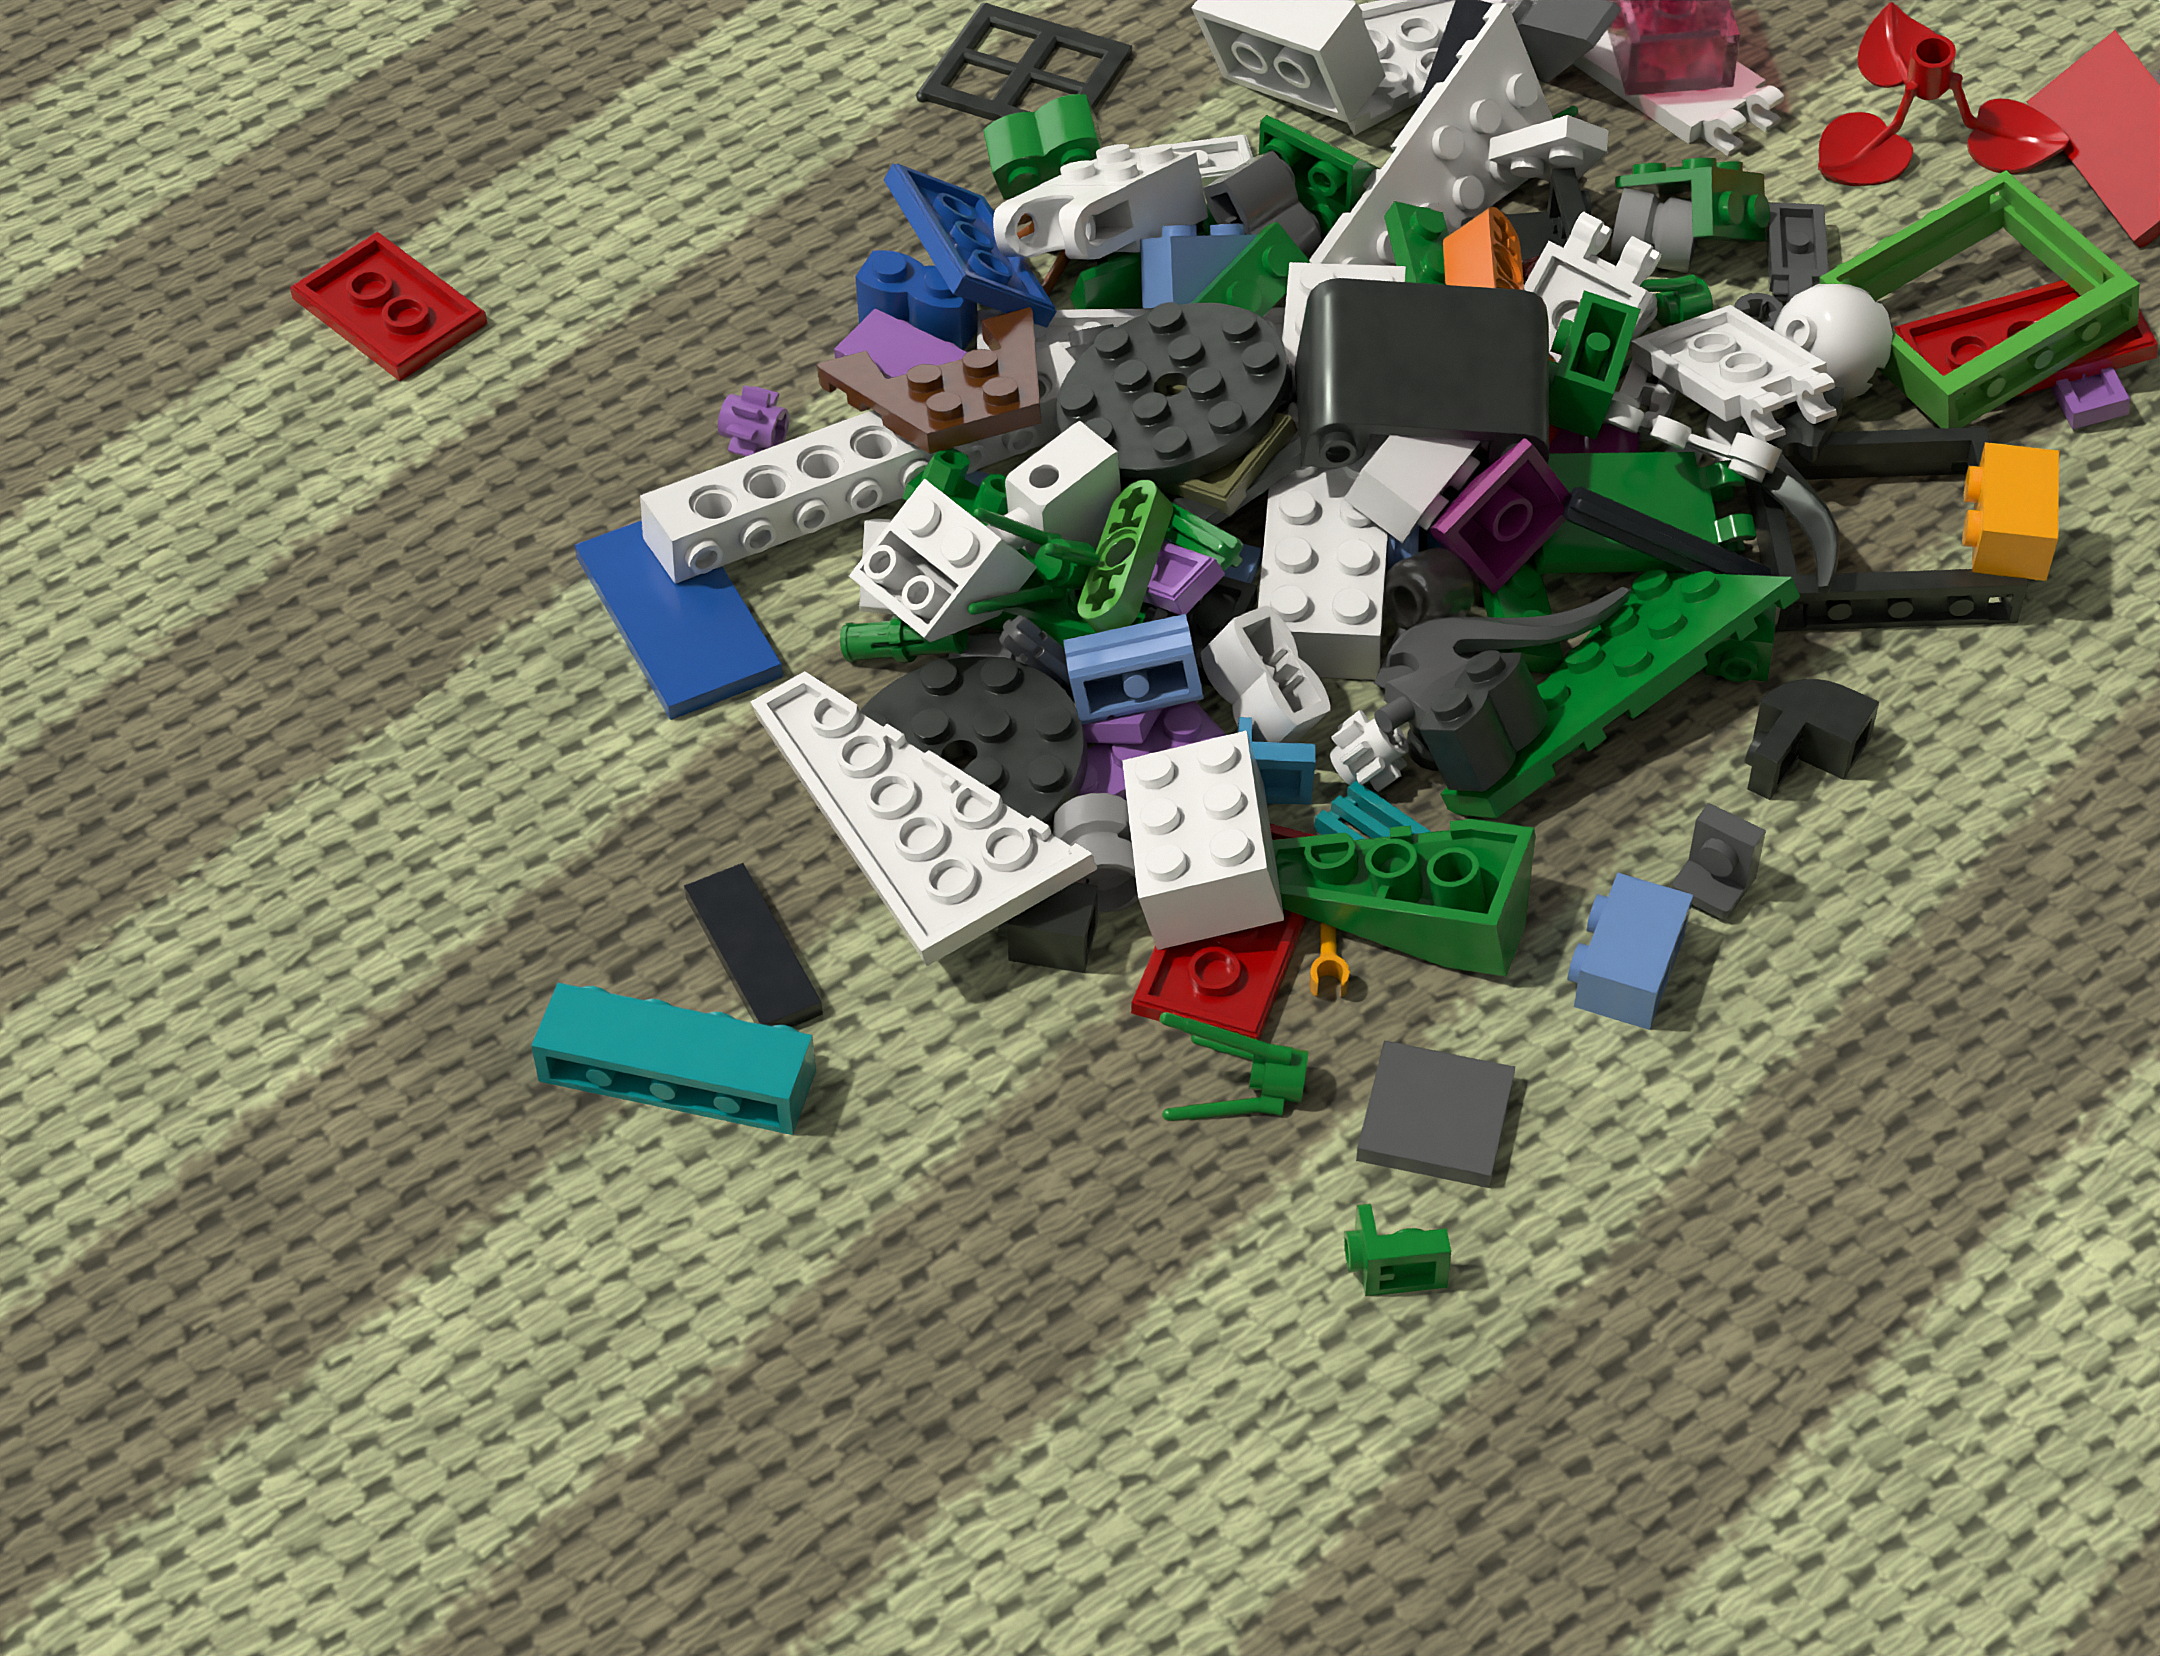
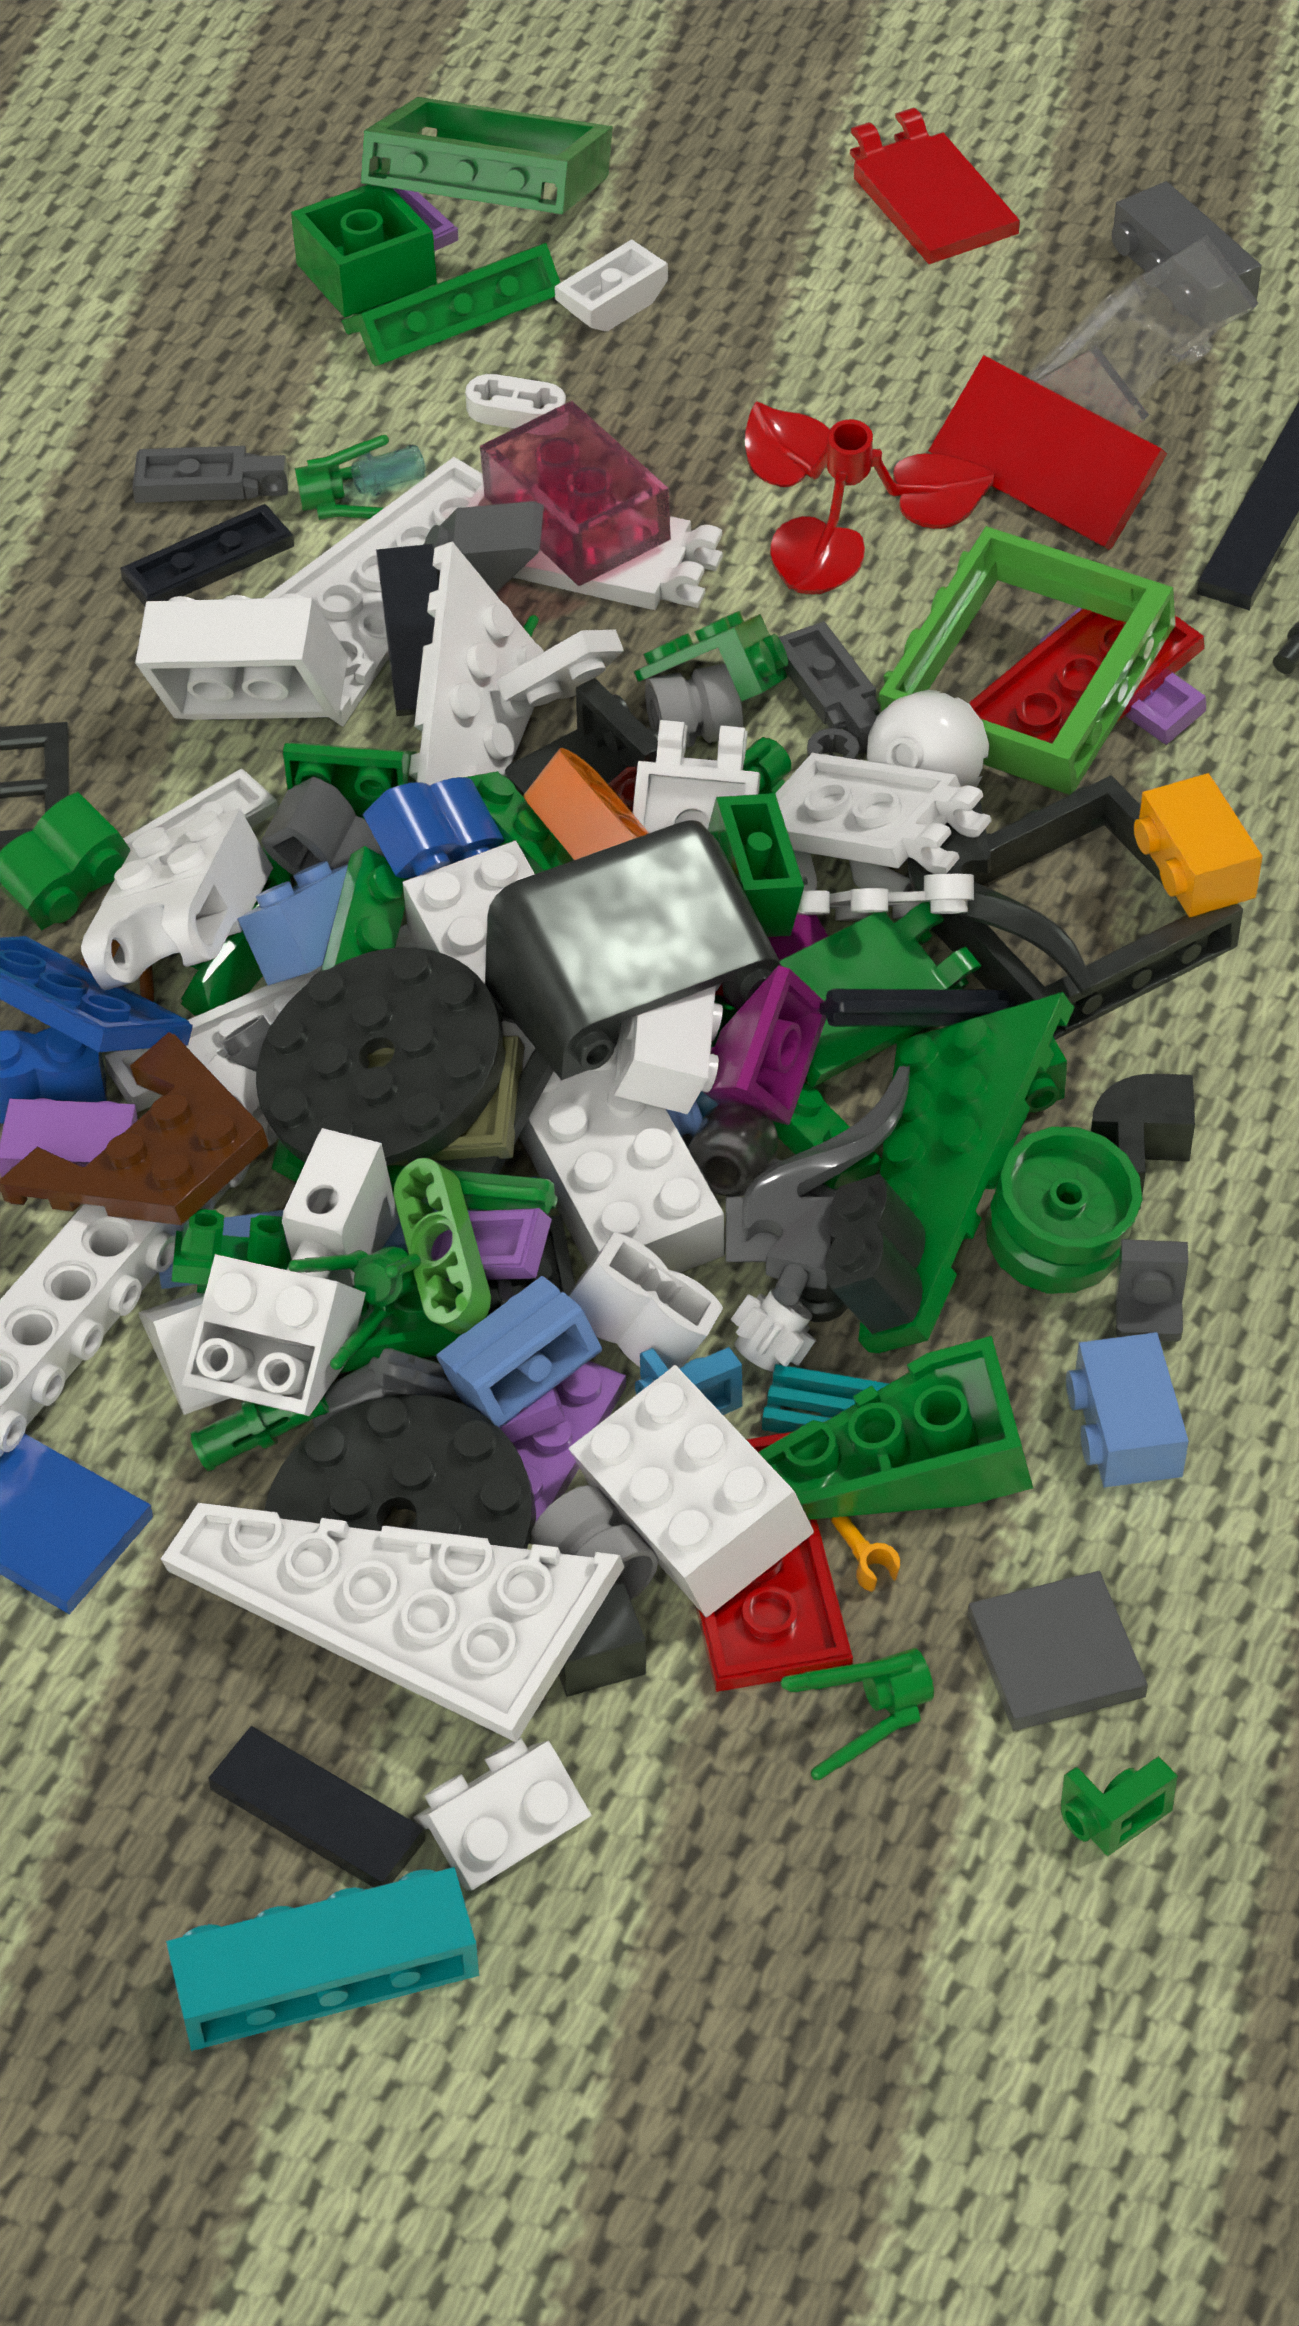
camera: 30 degrees left, 0 degrees up
none -> blue brick [363,777,505,878]
none -> white bracket [413,1738,592,1891]
none -> green wheel [985,1127,1143,1294]

